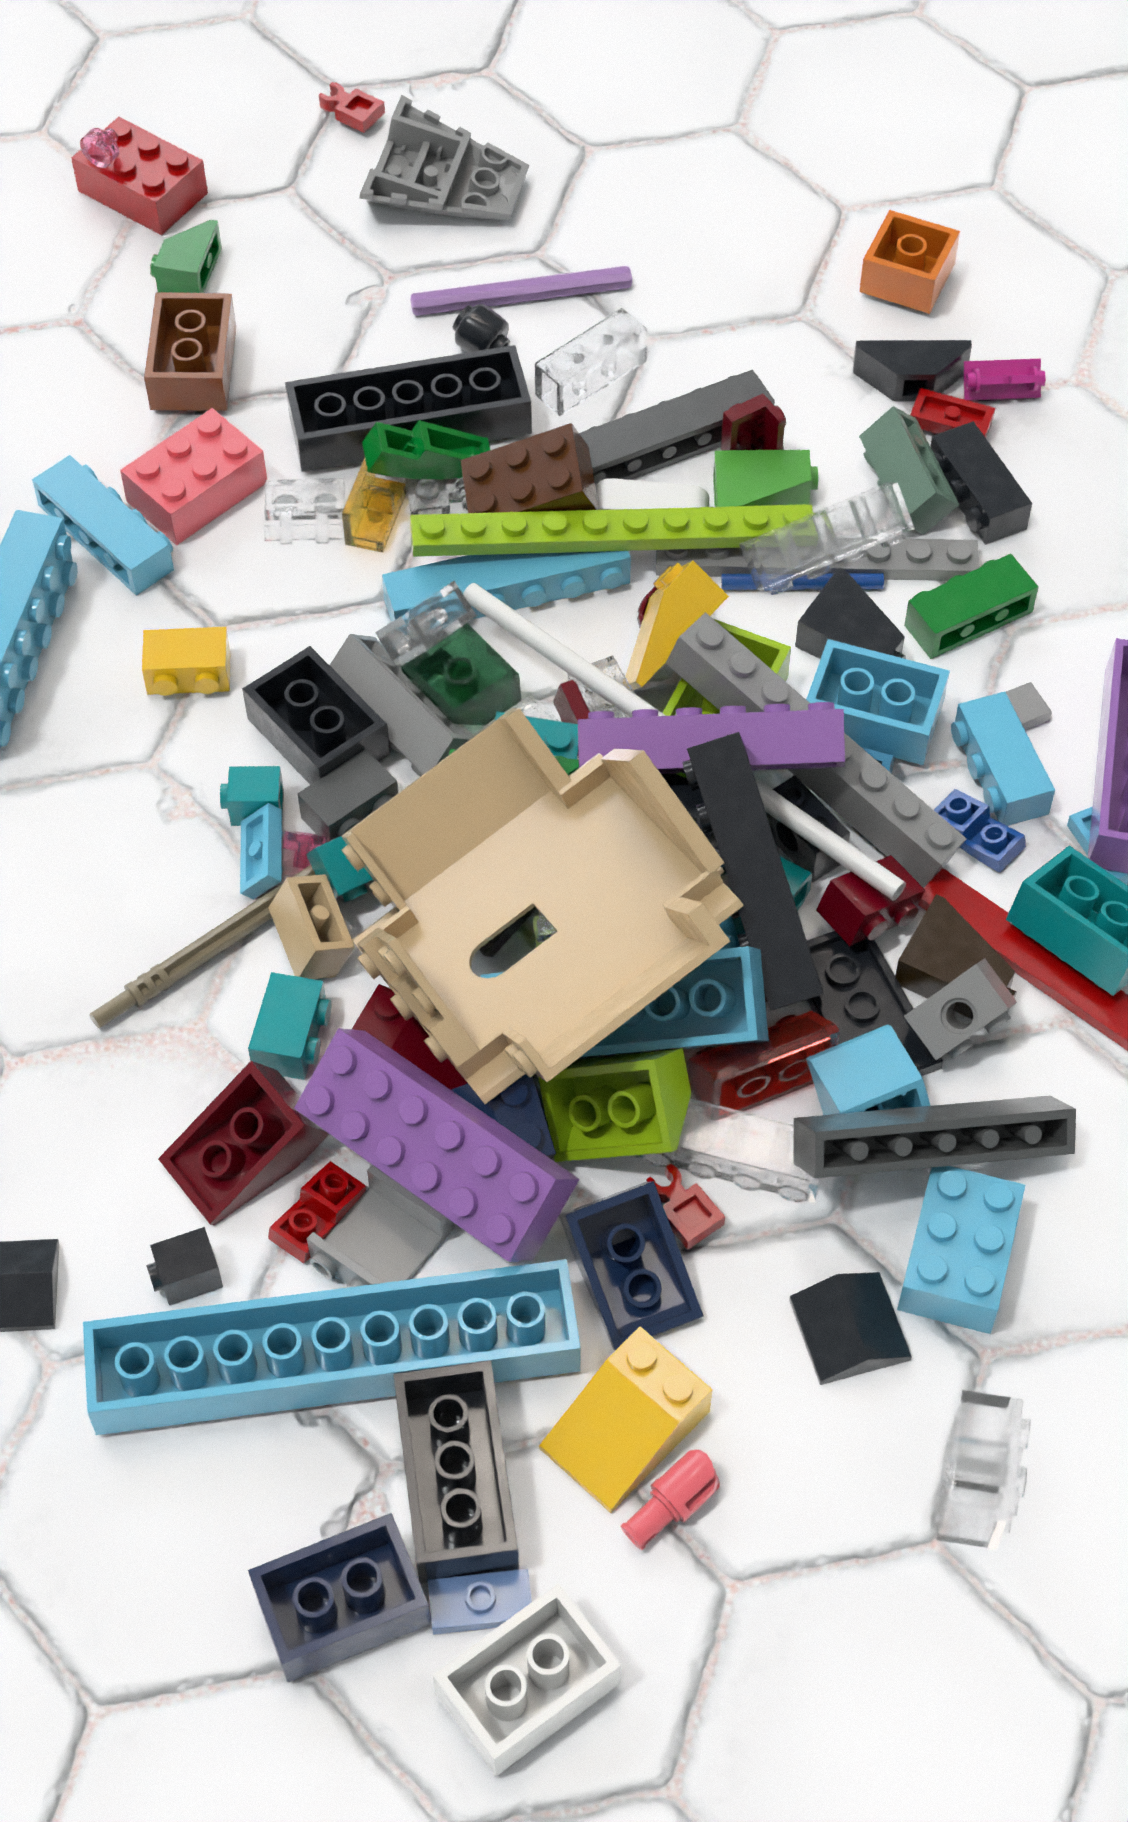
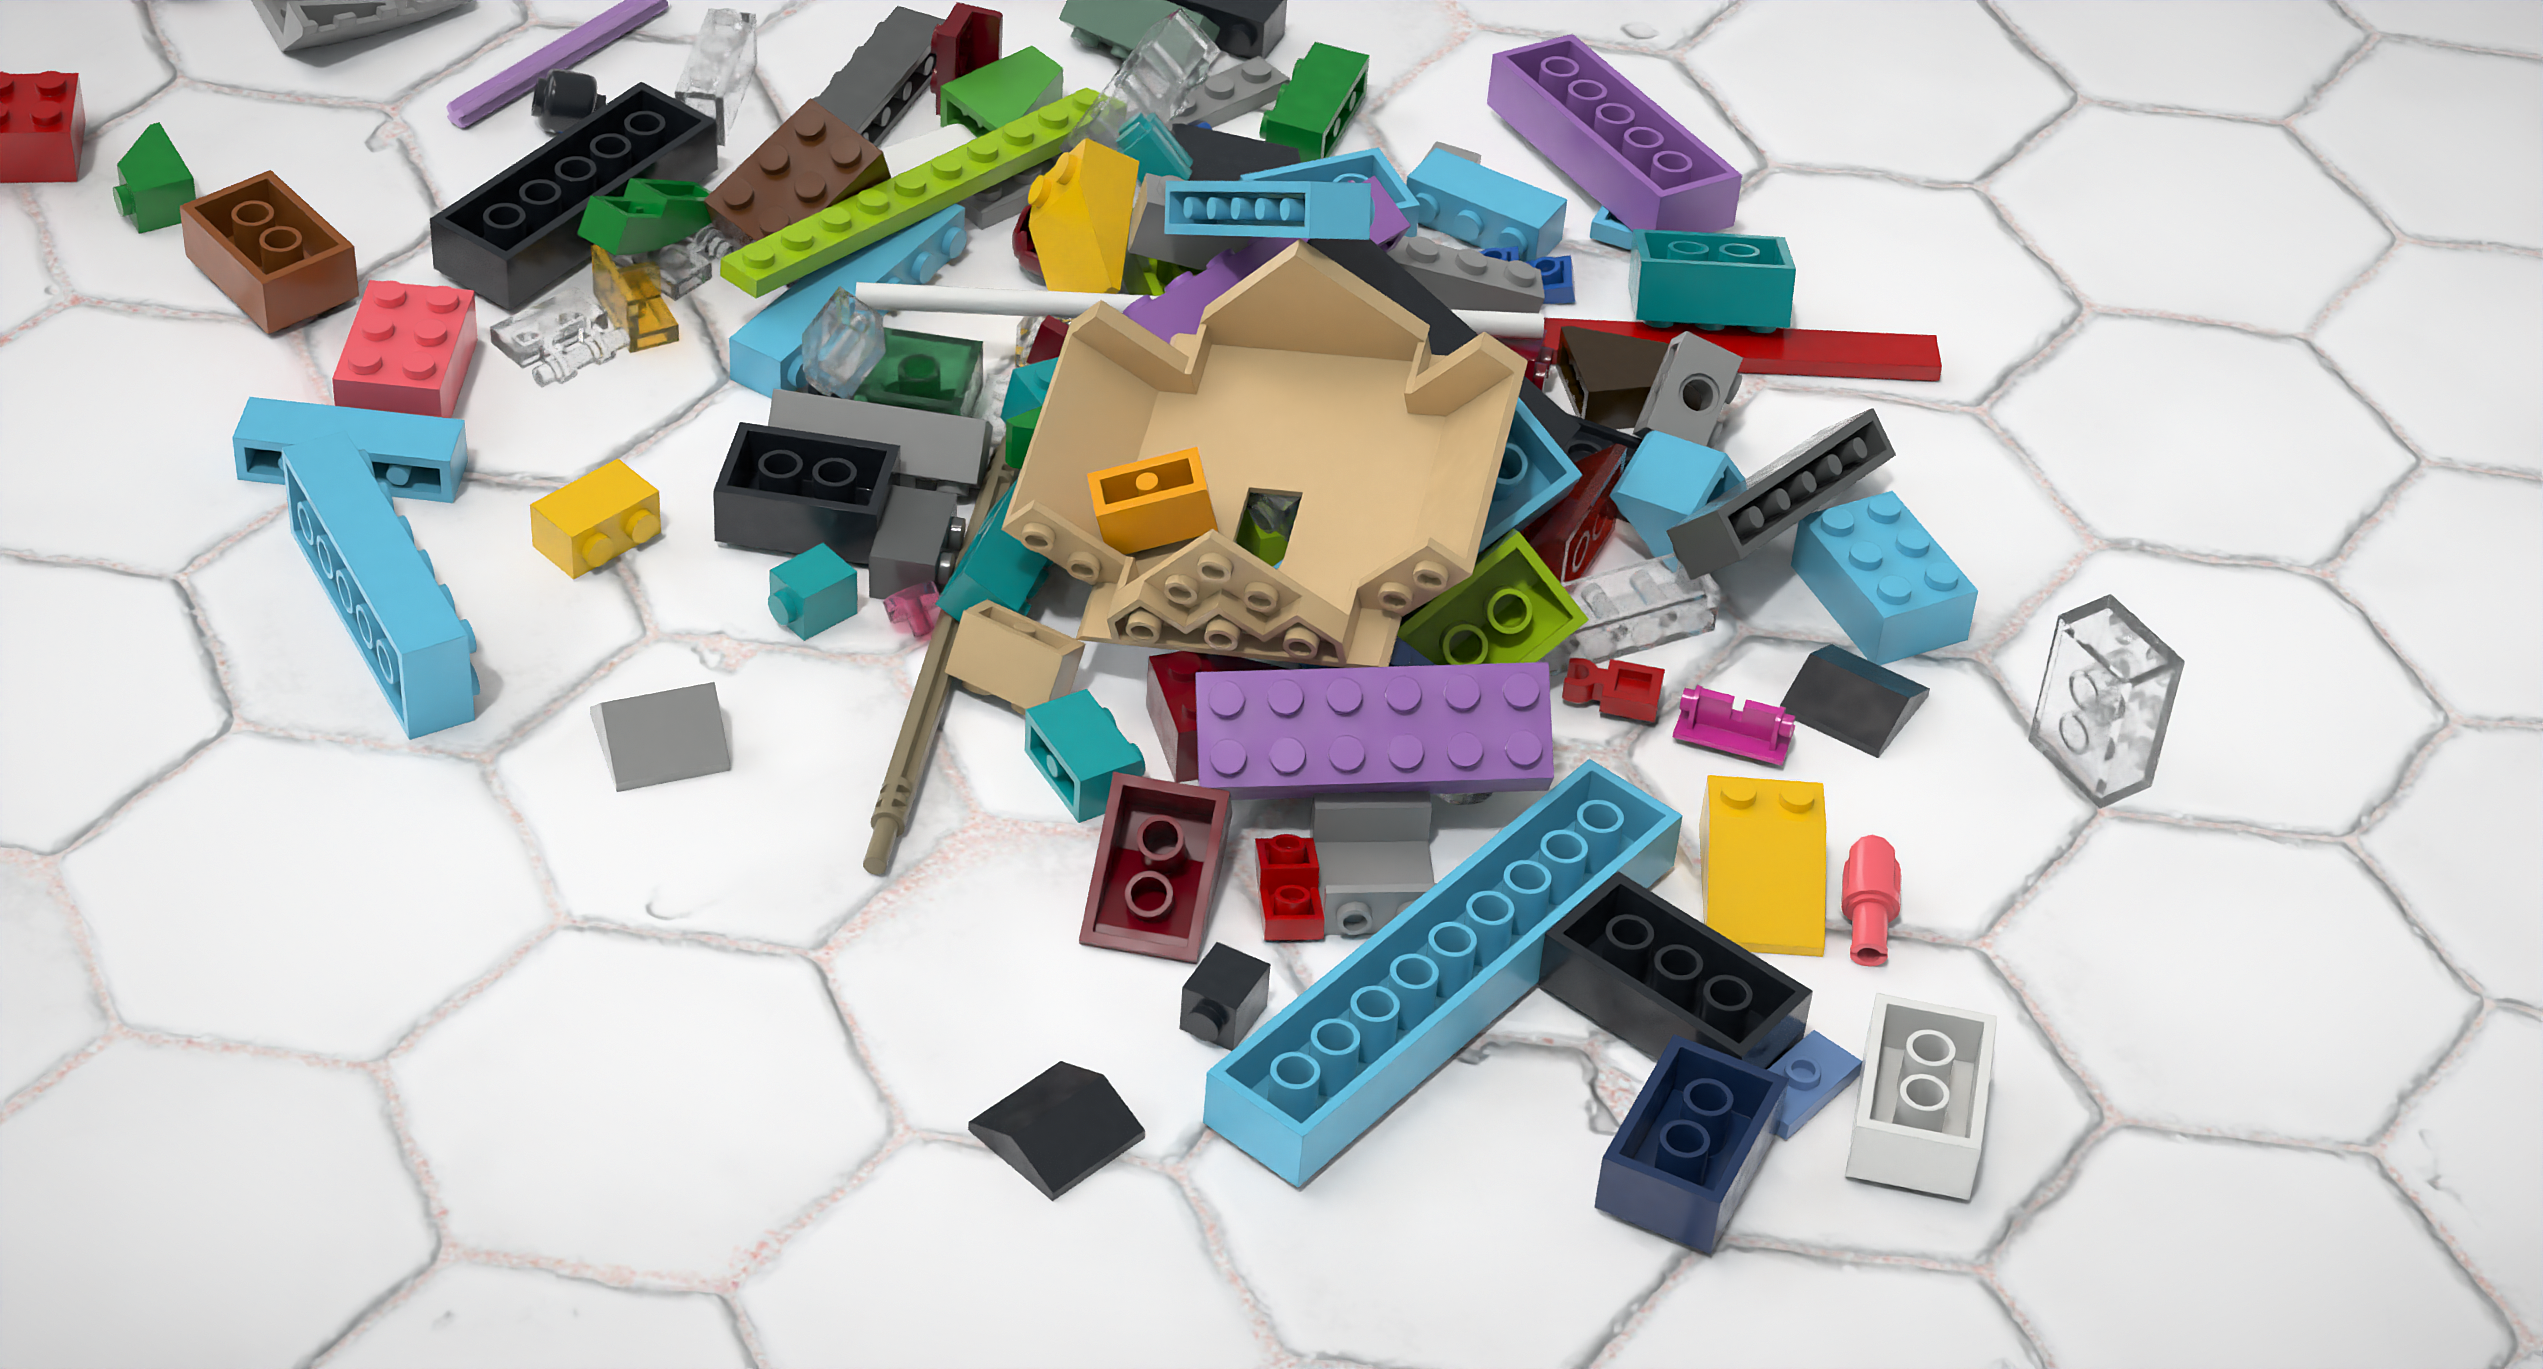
camera: 45 degrees left, 15 degrees down
medium azure plate [240,803,283,900] -> none
dark blue slope [559,1181,704,1351] -> none
none -> light grey slope [590,682,730,792]
none -> light orange brick [1087,447,1218,555]
none -> teal brick [1116,112,1193,188]
none -> medium azure brick [1164,181,1375,240]
none -> dark pink hinge [1672,685,1796,766]

